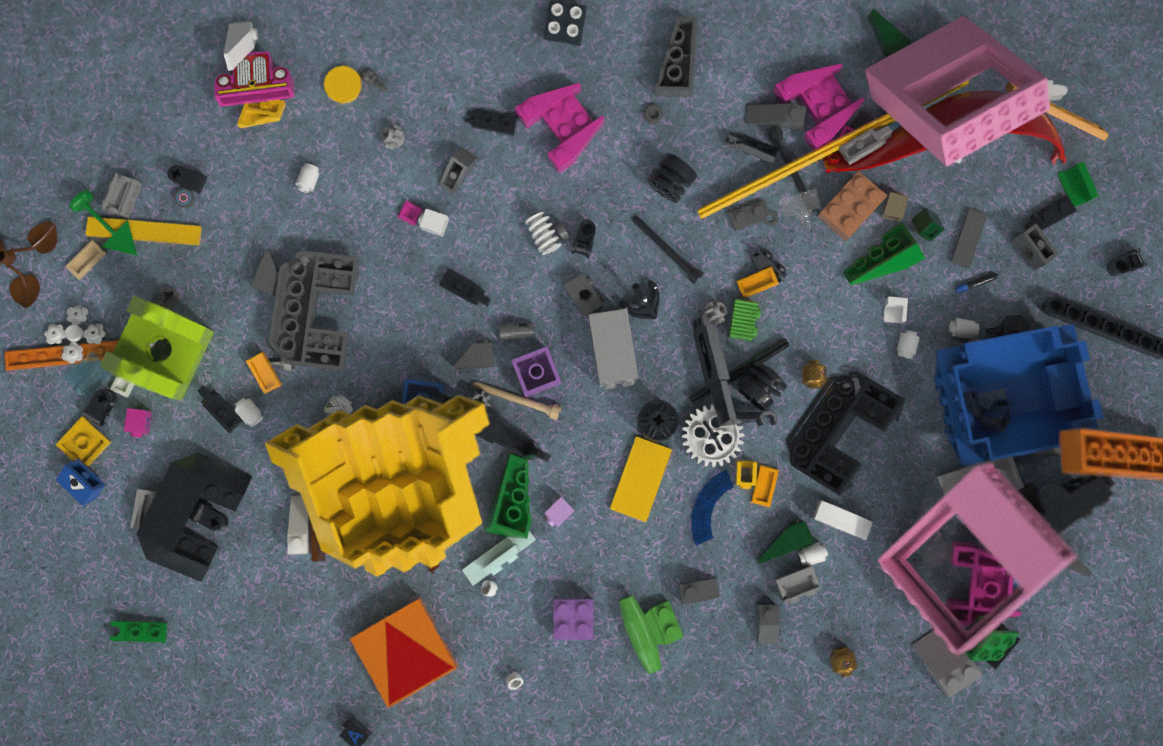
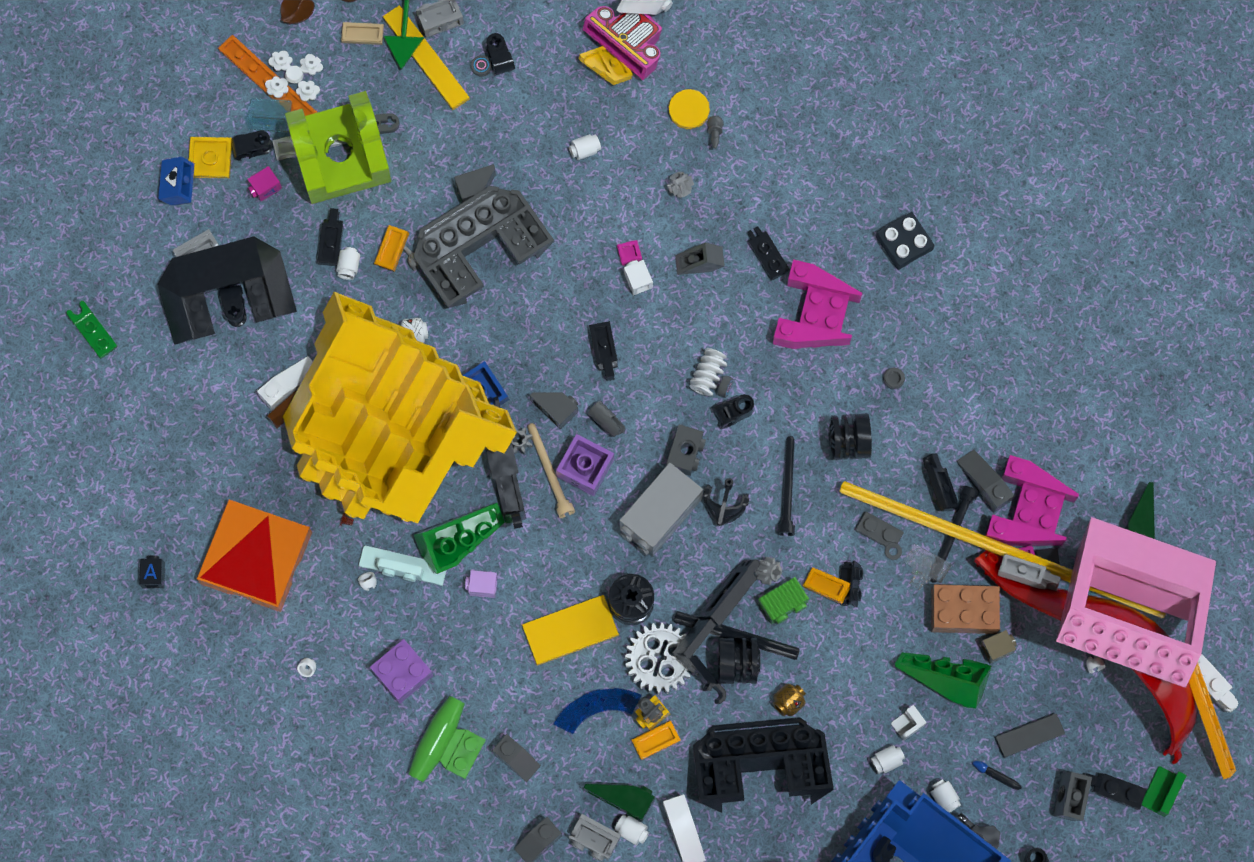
camera: 45 degrees right, 10 degrees down
dark grey wedge [654,17,698,98] -> none
dark green panel [912,207,945,242] -> none
none -> dark grey hinge [639,698,664,725]

